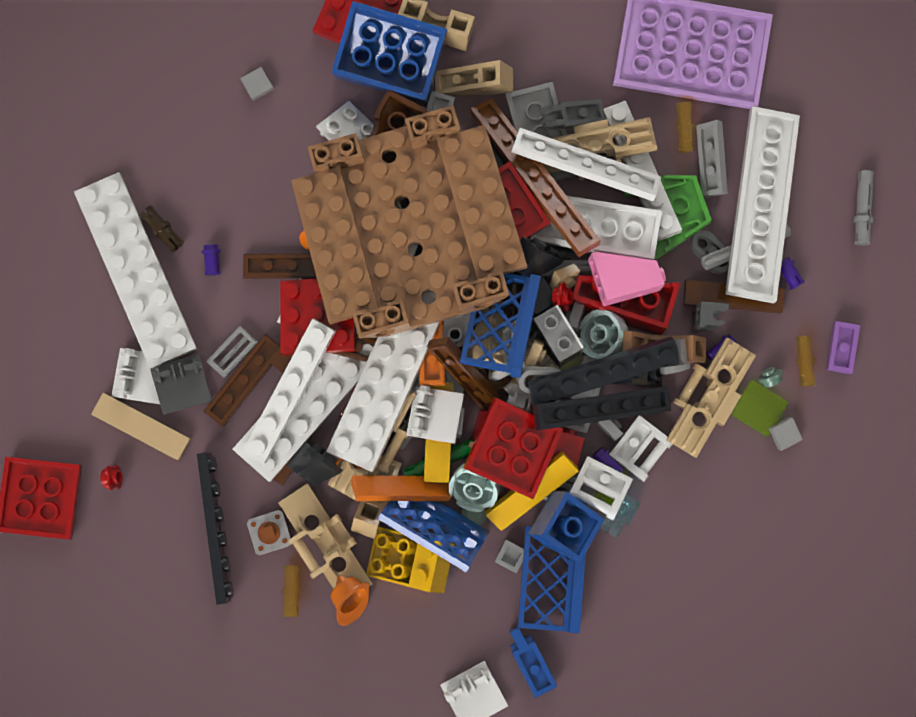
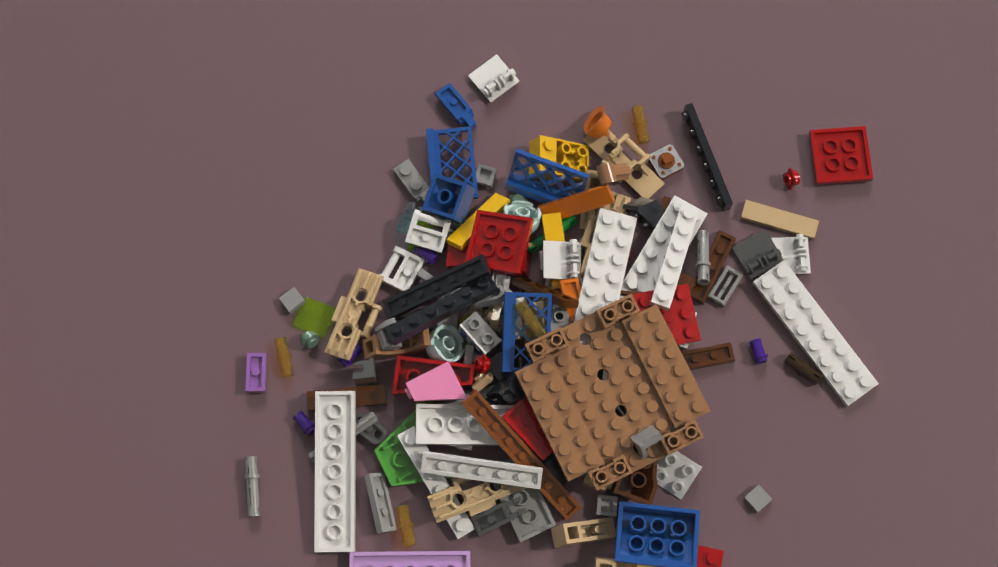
camera: 170 degrees right, 10 degrees down
none -> light grey hinge [393,159,429,203]
none -> clear yellow pin [514,300,547,339]
none -> medium nougat piece [596,163,631,185]
none -> light grey tile [631,425,663,459]
none -> light grey pin [696,230,711,286]

